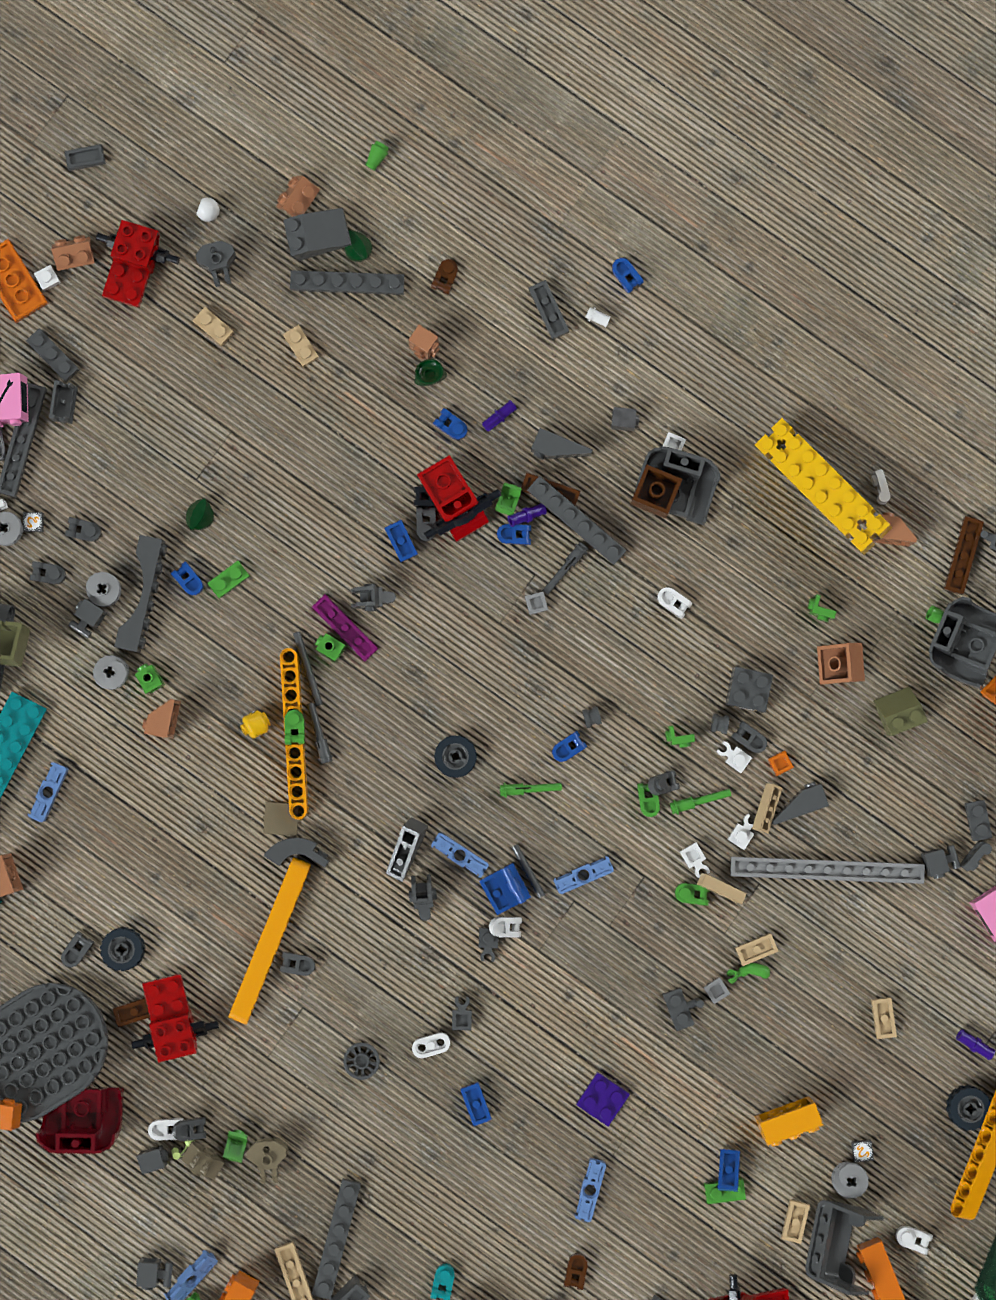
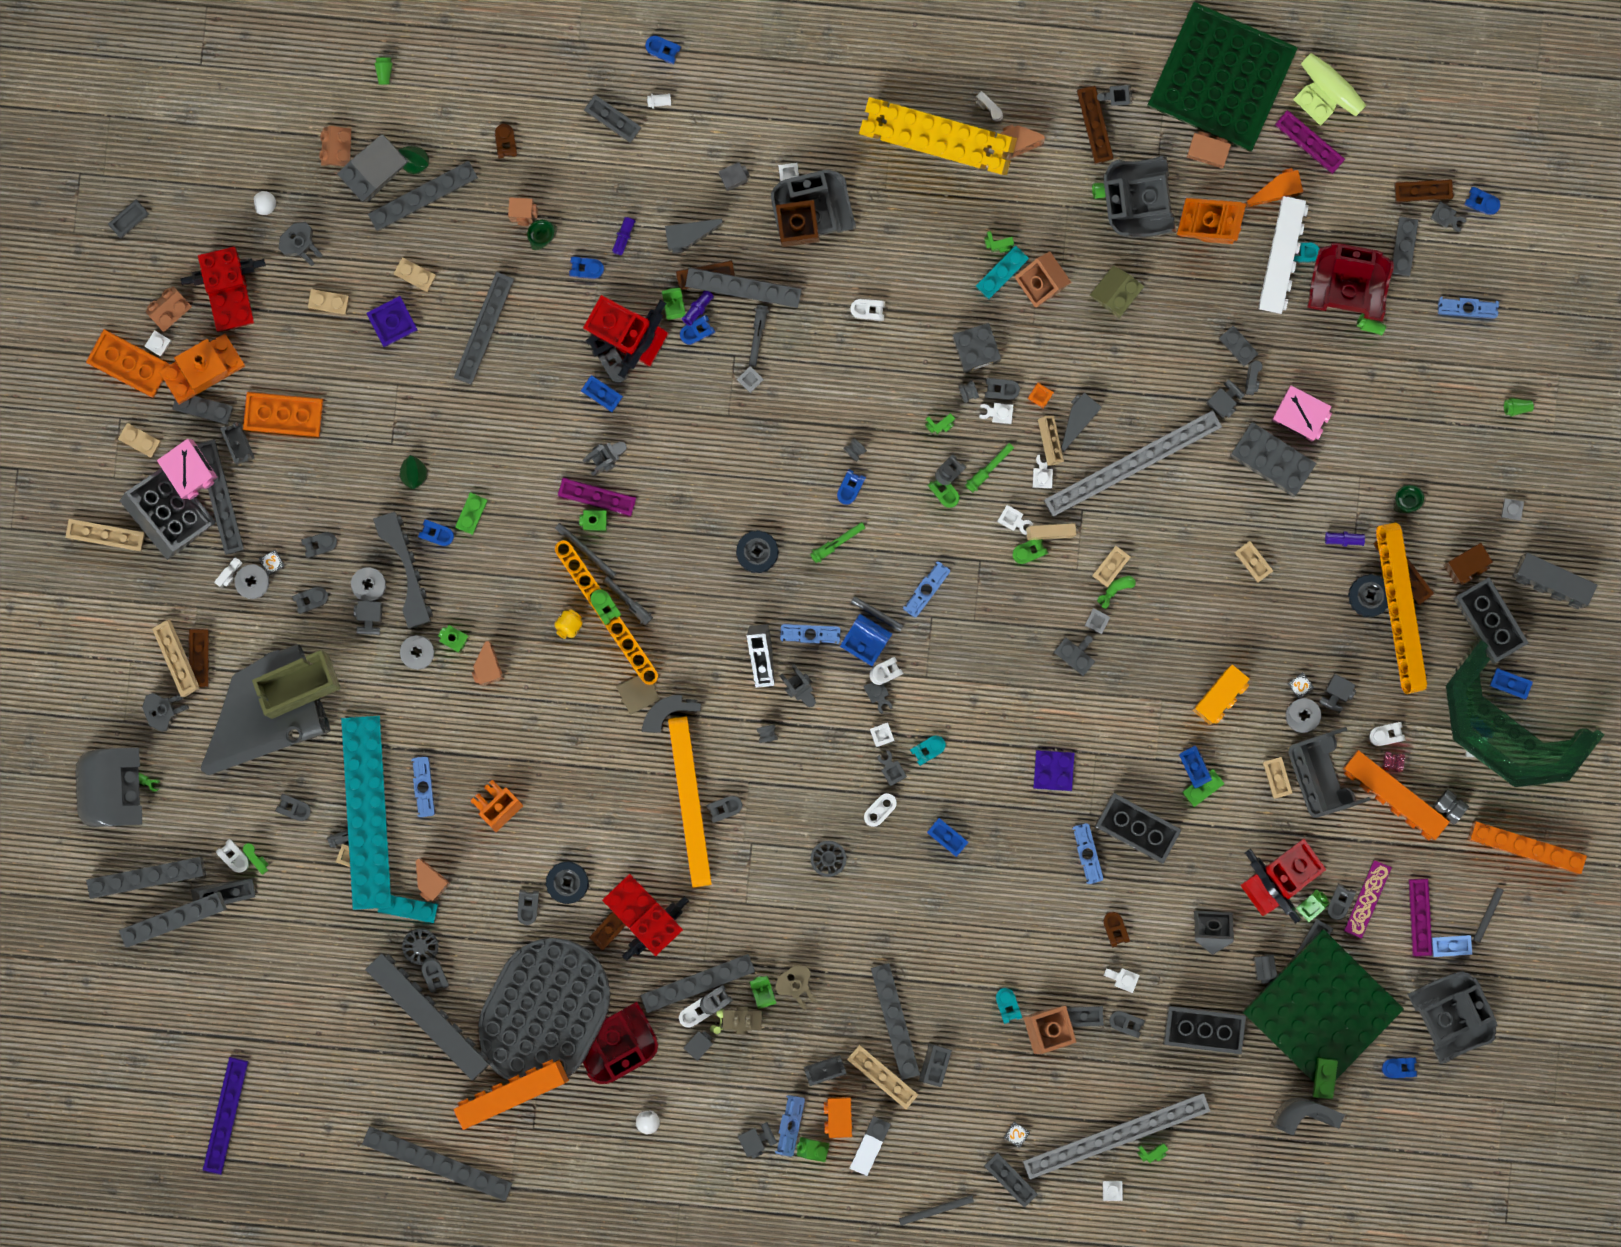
camera: 25 degrees left, 0 degrees up
none -> orange brick [159,333,245,405]
none -> orange tile [243,392,323,437]
none -> dark purple plate [366,296,418,348]
none -> dark grey plate [454,272,514,385]
none -> orange brick [471,780,523,832]
none -> white piece [636,1111,660,1134]
none -> dark grey plate [640,954,755,1013]
none -> dark grey wheel [756,725,778,743]
none -> dark grey hinge [804,1055,846,1086]
none -> white plate [870,723,894,747]
none -> teal plate [910,736,946,766]
none -> teal plate [975,245,1029,300]
none -> dark grey brick [1094,793,1182,864]
none -> dark grey brick [1230,422,1317,497]
none -> dark grey brick [1319,674,1356,714]
none -> clear pink wheel [1383,751,1405,773]

